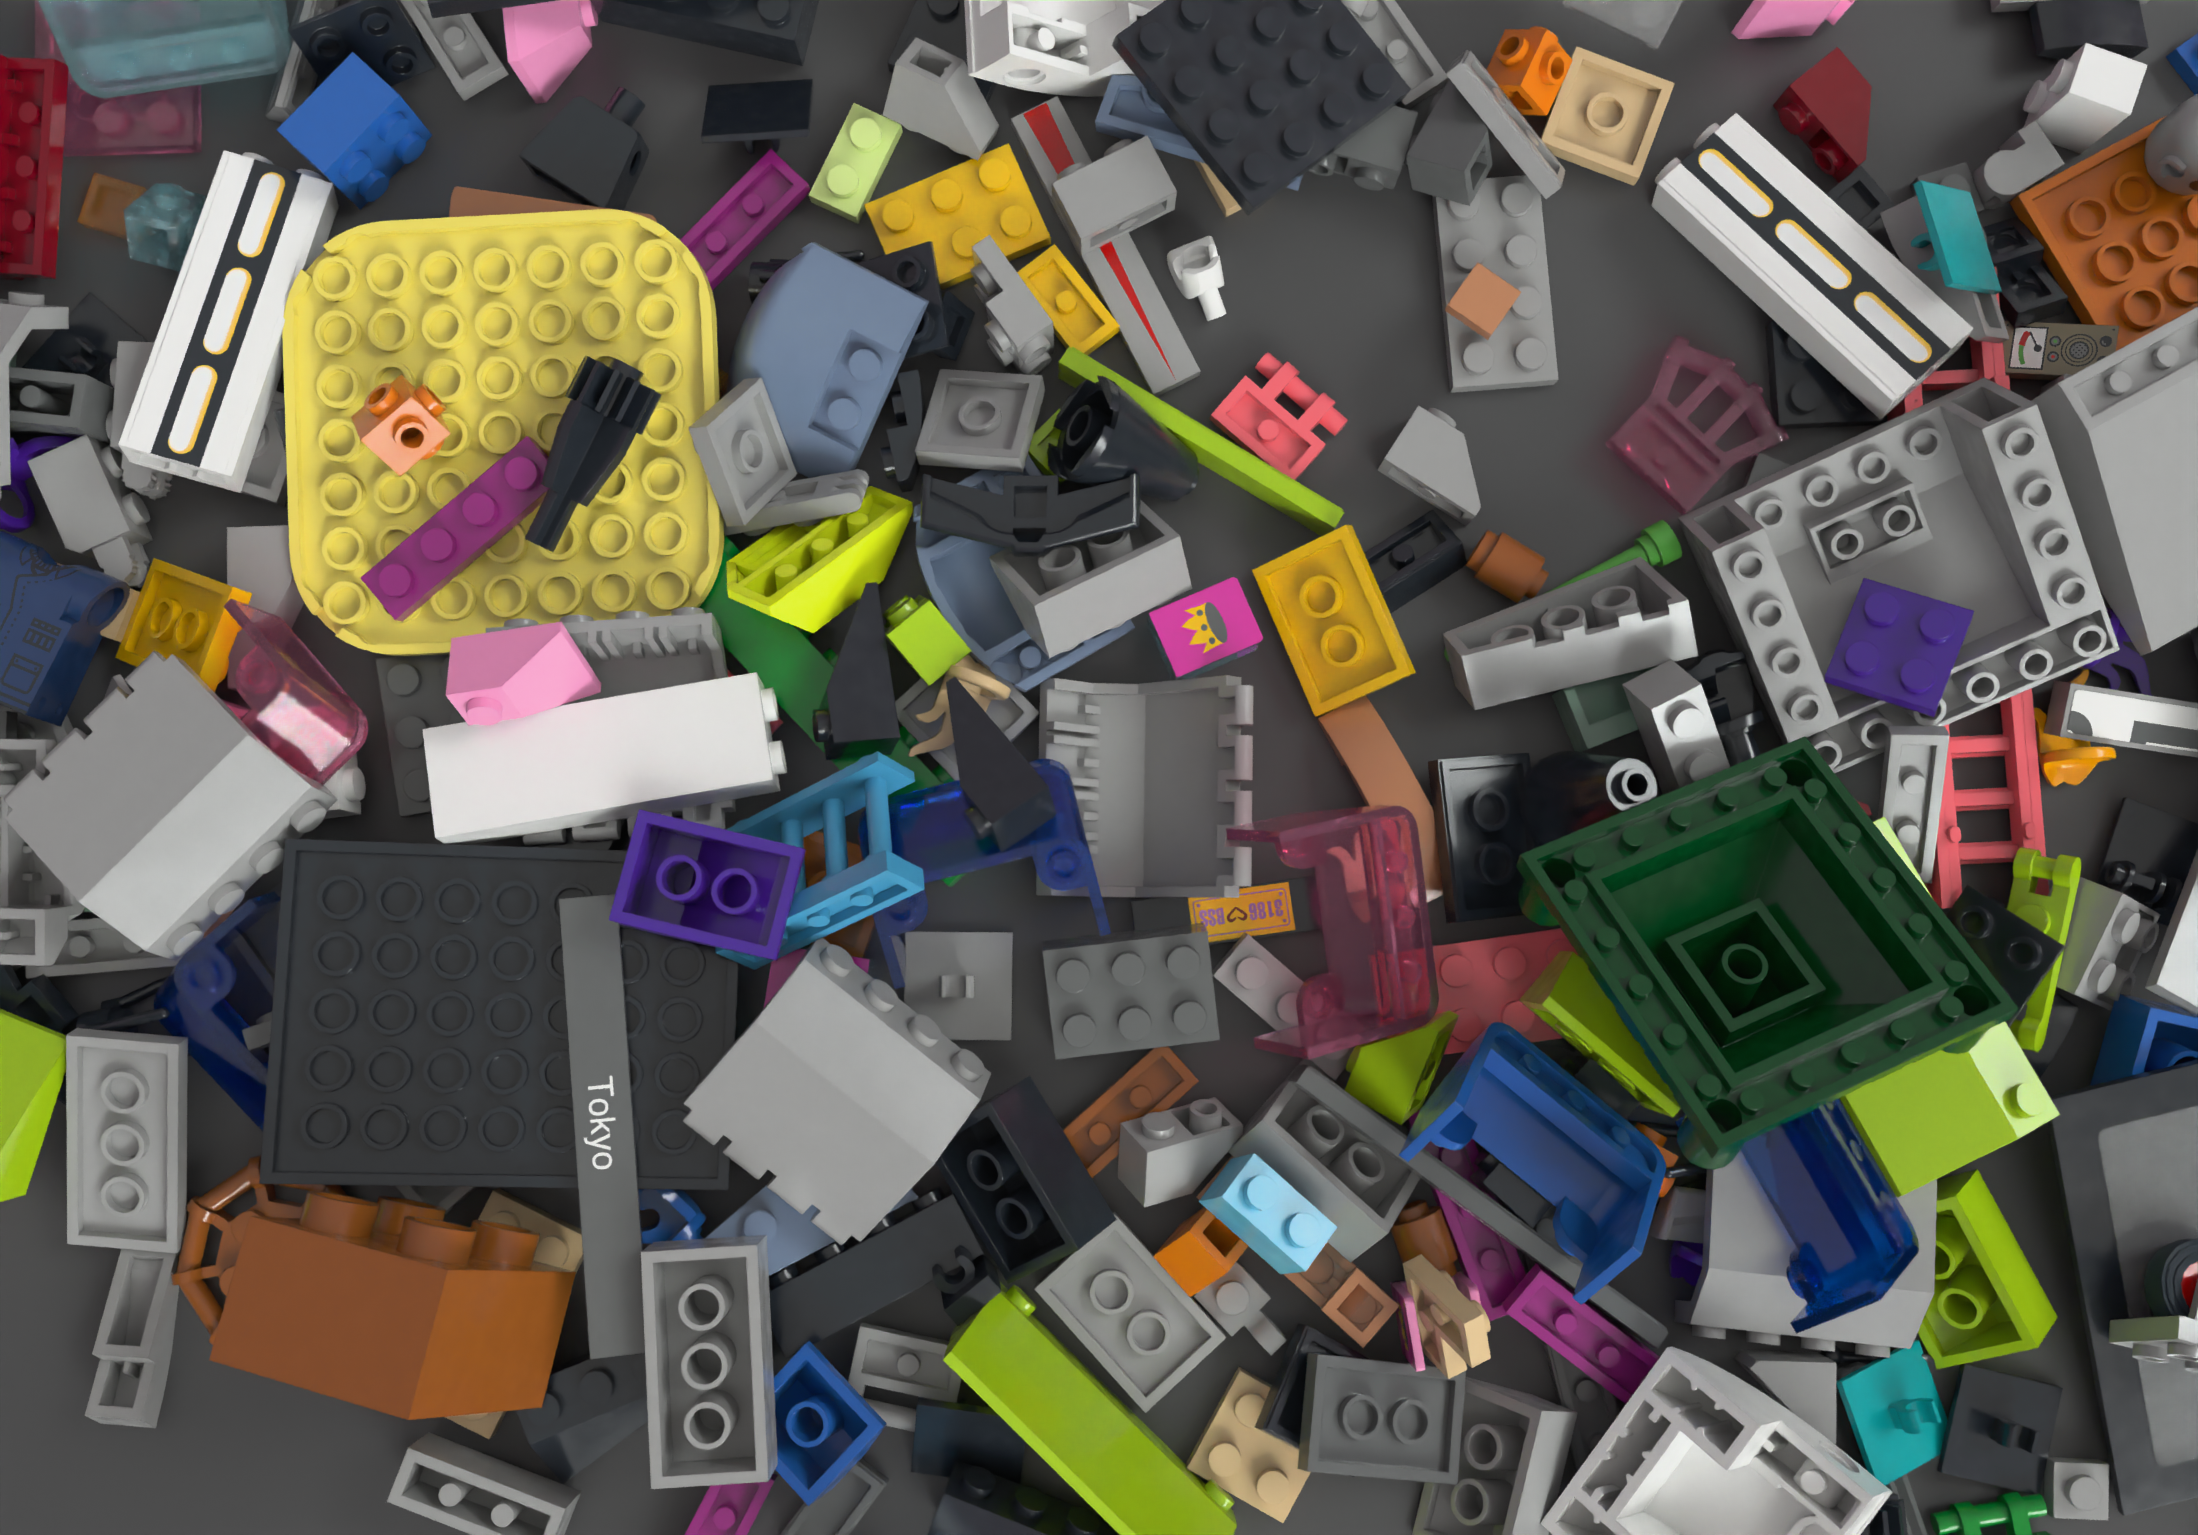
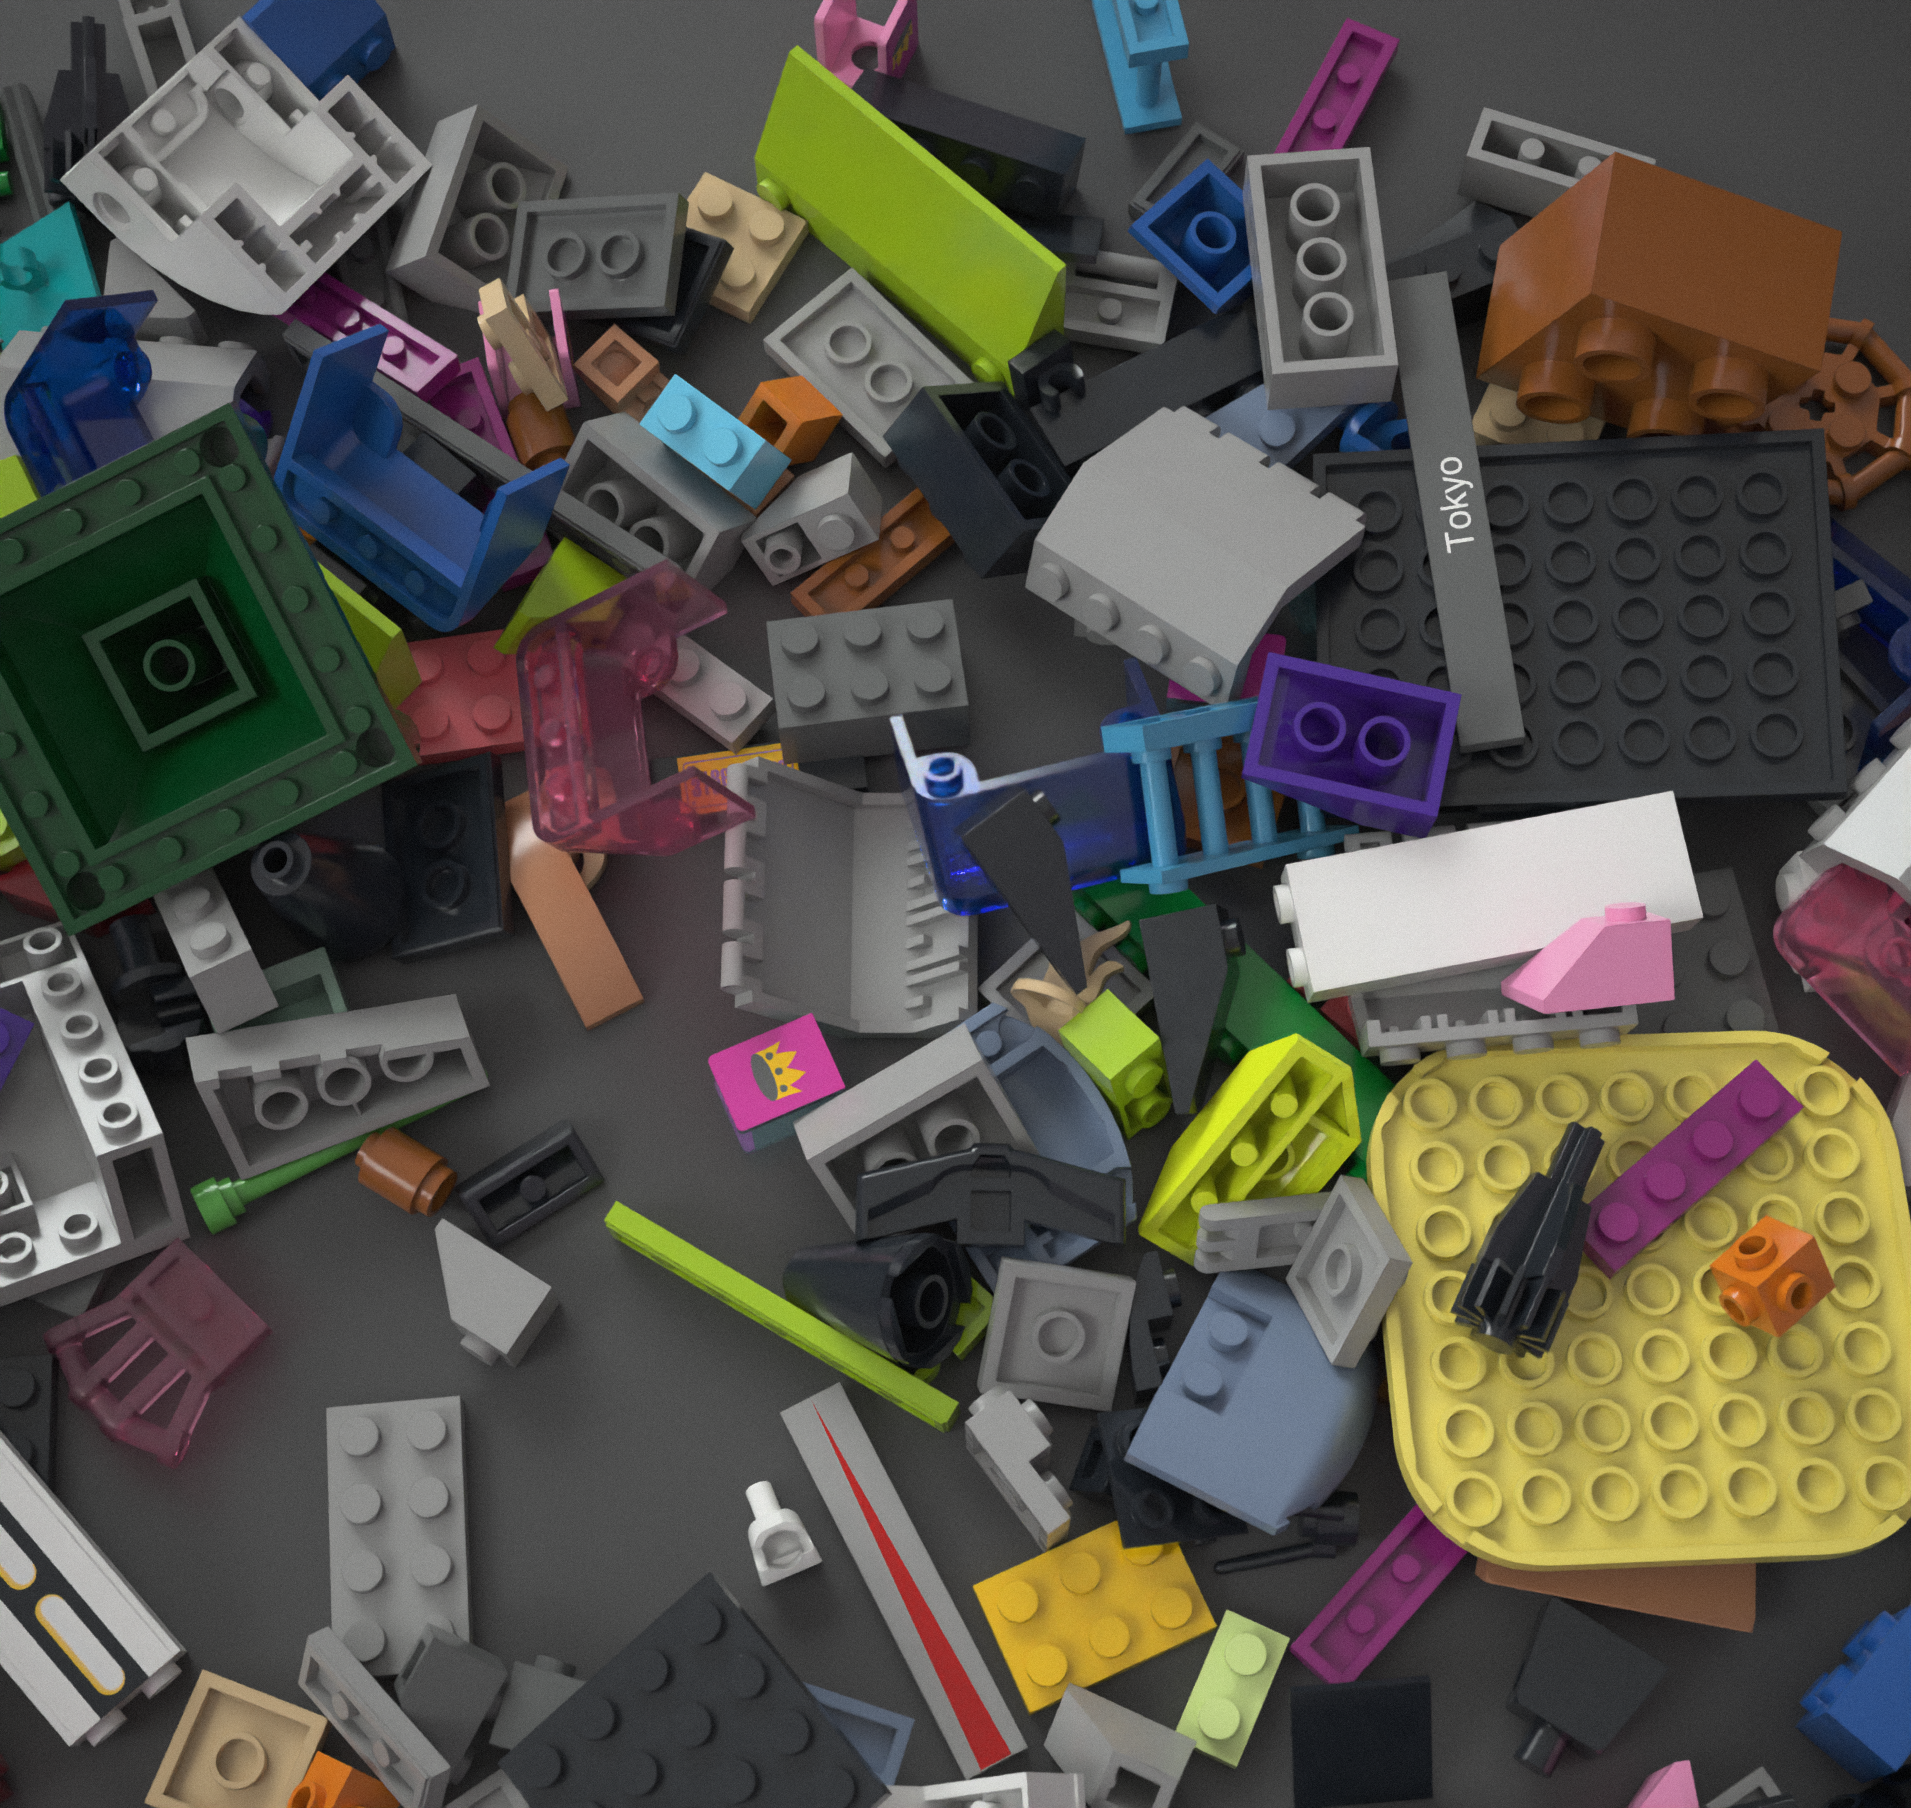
camera: 175 degrees left, 15 degrees down
light grey piece [904,931,1013,1040] -> none
yellow plate [1017,244,1120,356] -> none
light grey brick [1052,136,1177,256] -> none
light grey plate [1194,1261,1287,1355] -> none
coral plate [1210,352,1348,481] -> none
yellow plate [1252,525,1416,717] -> none
nougat tile [1445,262,1521,340] -> none

